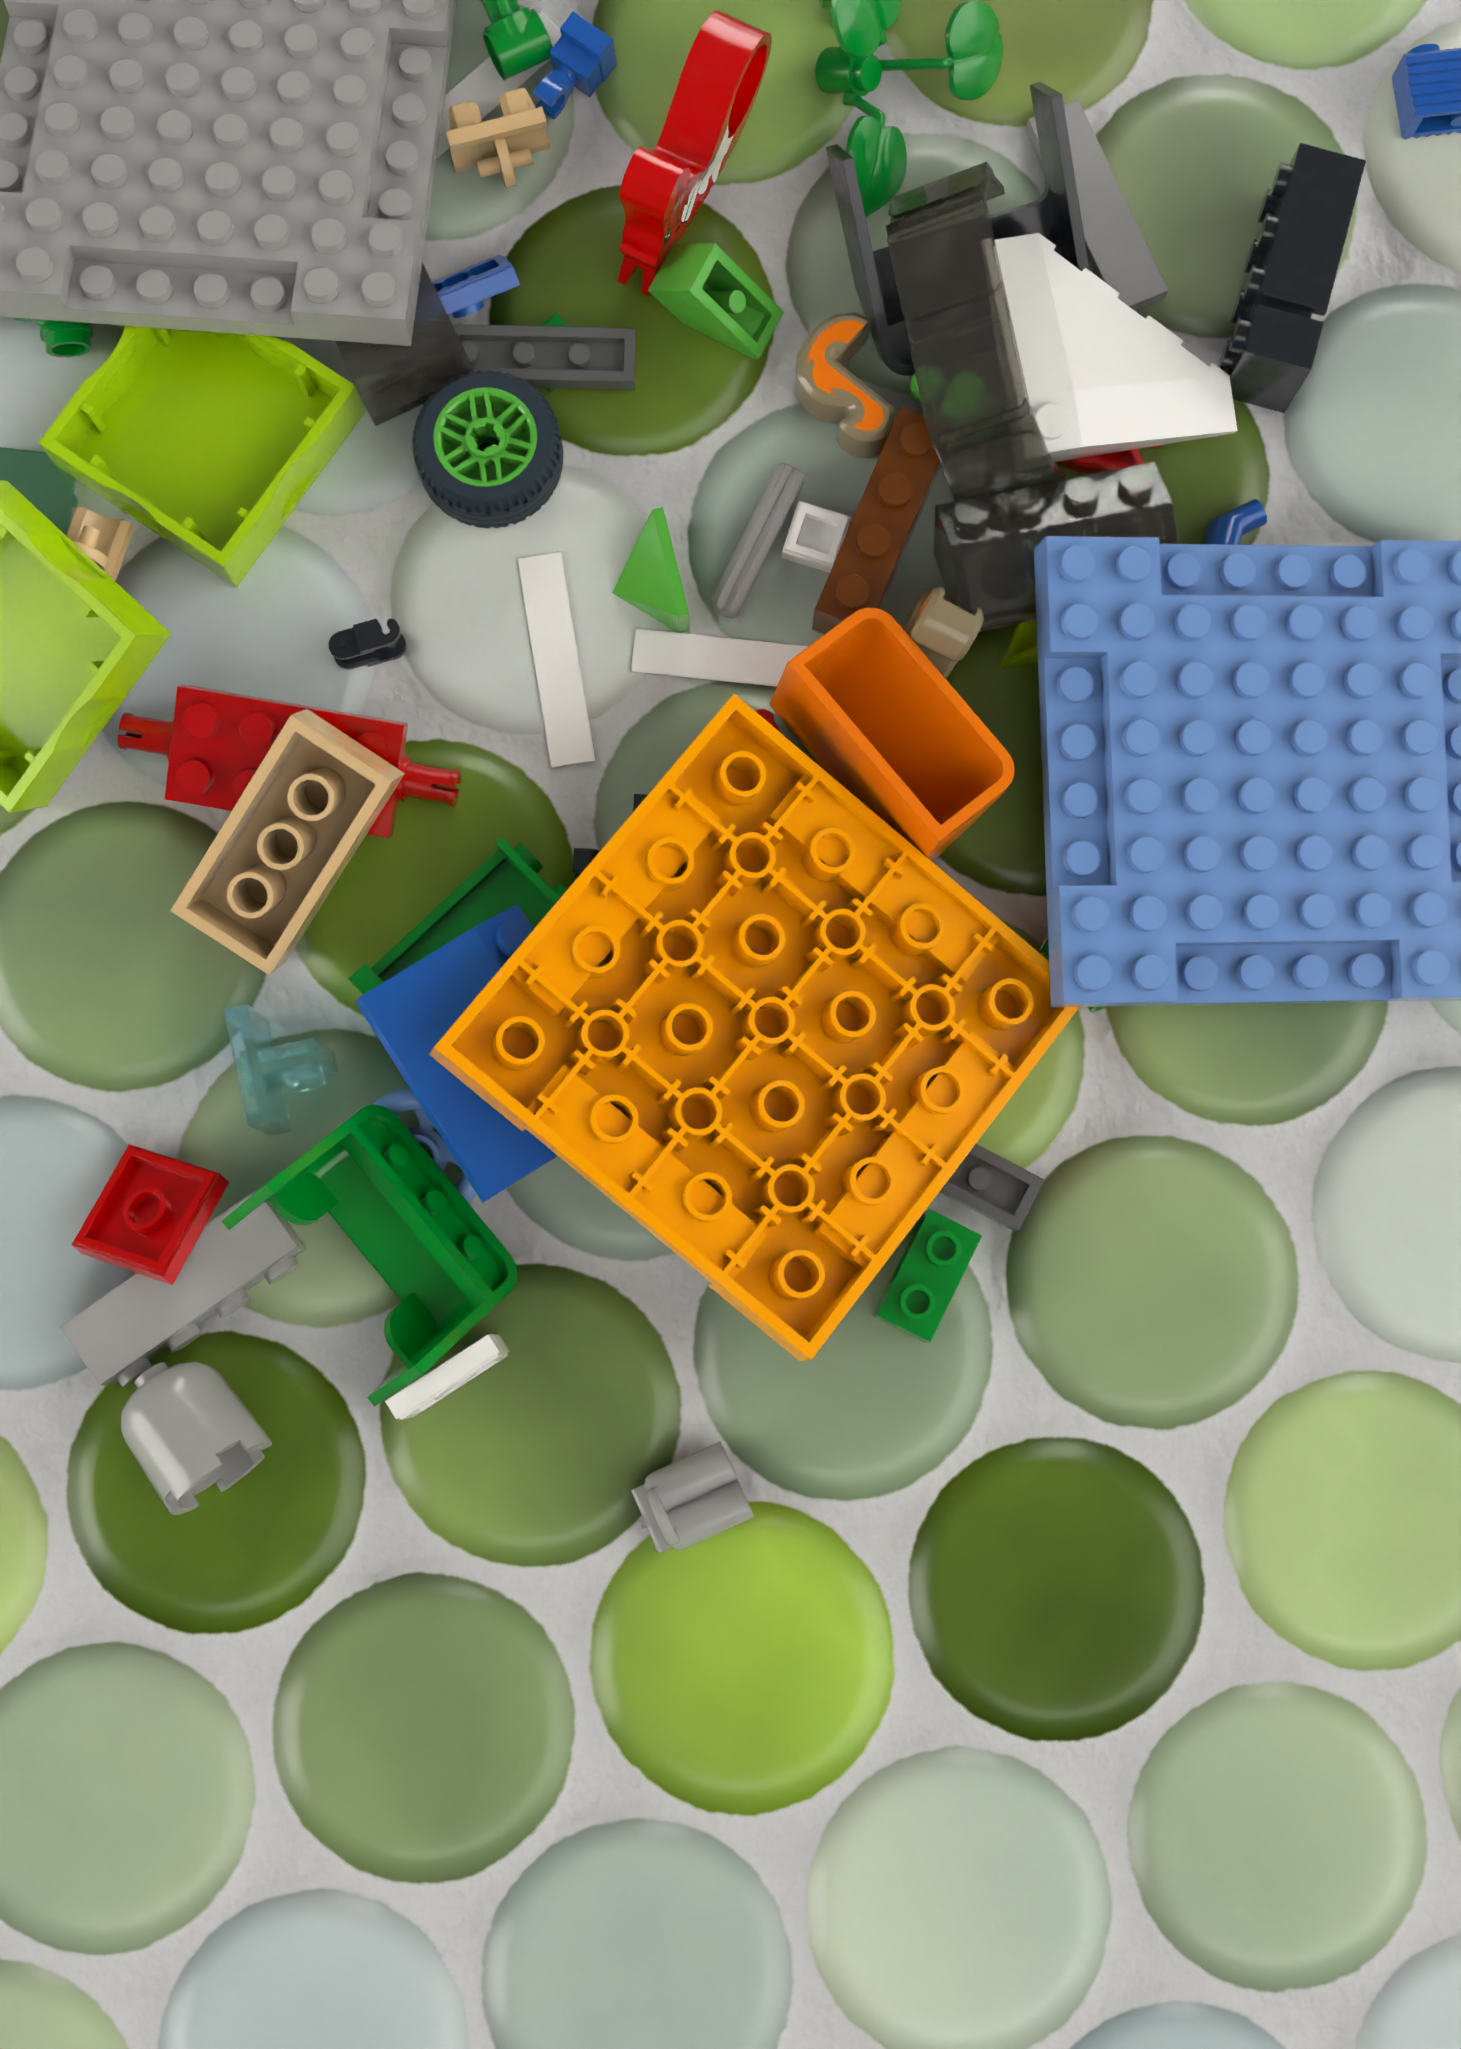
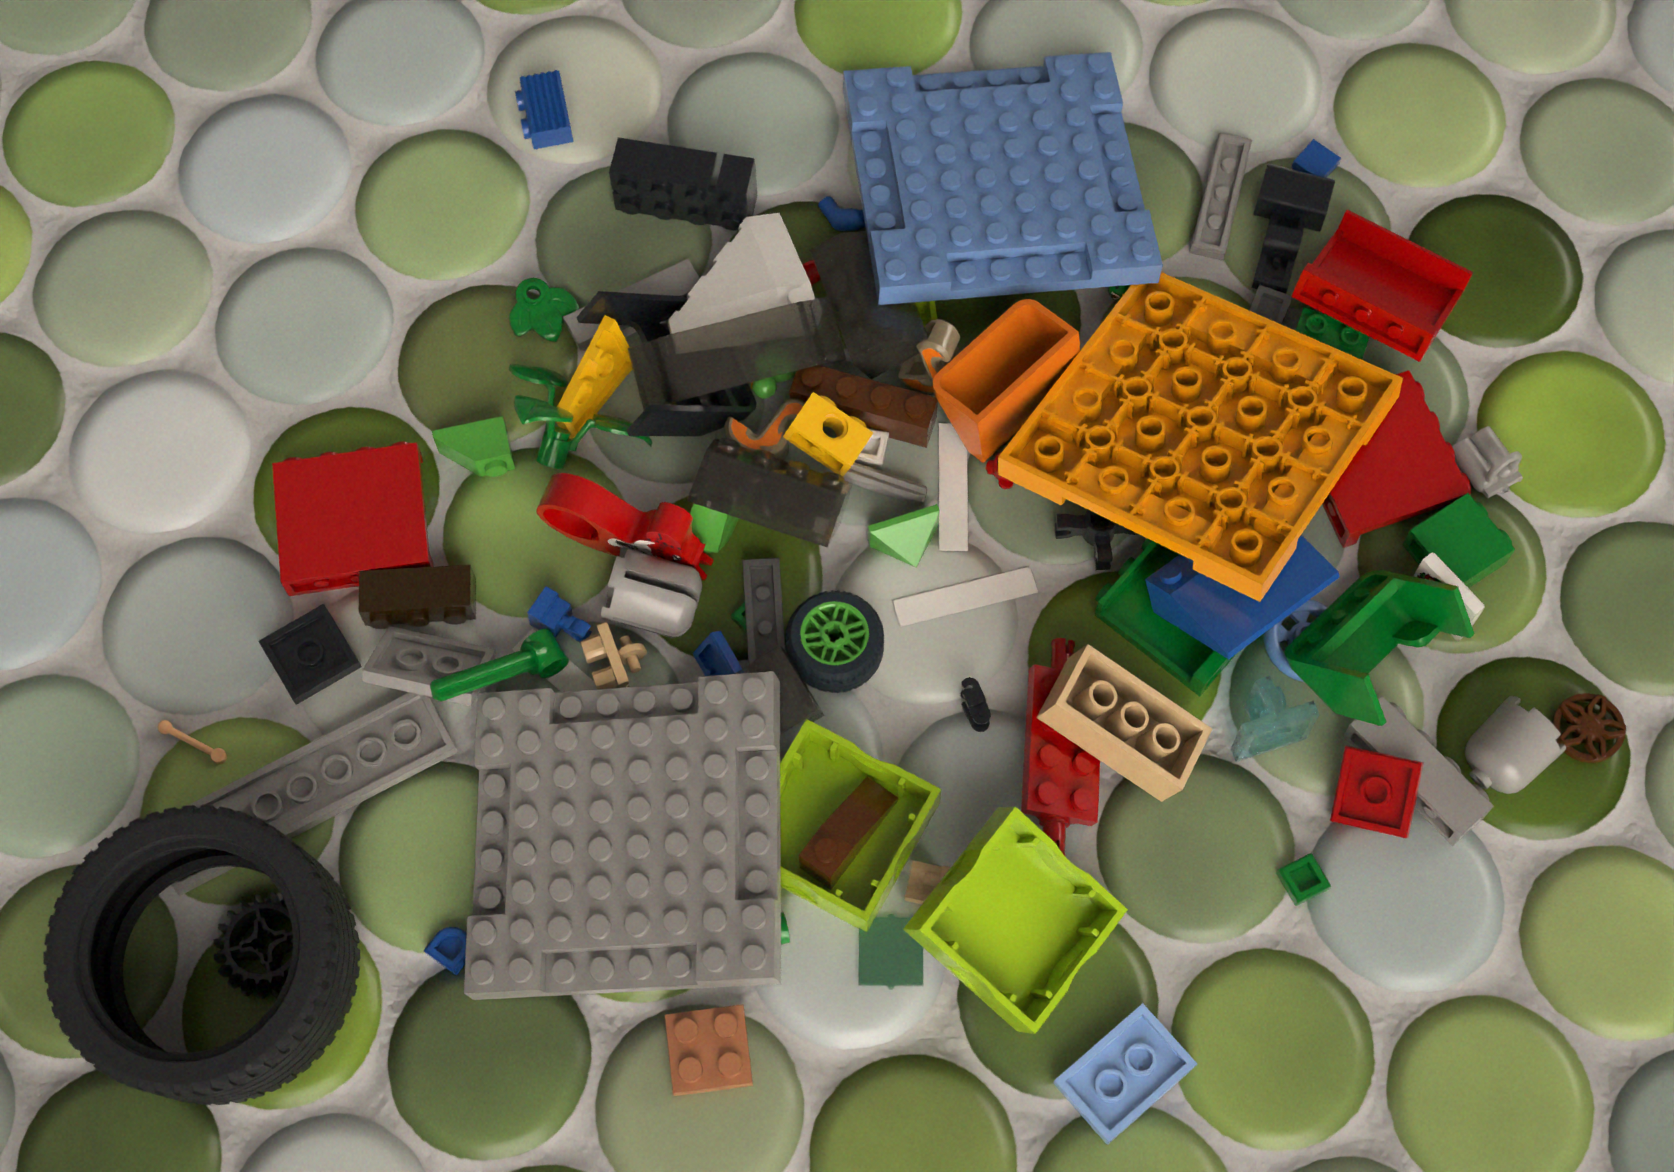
camera: 90 degrees left, 15 degrees down
none -> green plate [509,278,579,342]
none -> yellow wing [556,315,638,440]
none -> light grey cylinder [601,547,702,638]
none -> clear smoke slope [687,438,853,547]
none -> yellow brick [783,392,873,478]
none -> reddish brown slope [799,776,898,890]
none -> light grey tile [1190,133,1252,261]
none -> black plate [1251,163,1335,294]
none -> green tile [1276,853,1331,907]
none -> blue tile [1291,139,1341,178]
none -> red panel [1291,210,1474,362]
none -> red panel [1322,370,1471,548]
none -> green brick [1402,493,1515,588]
none -> reddish brown wheel [1552,693,1626,763]

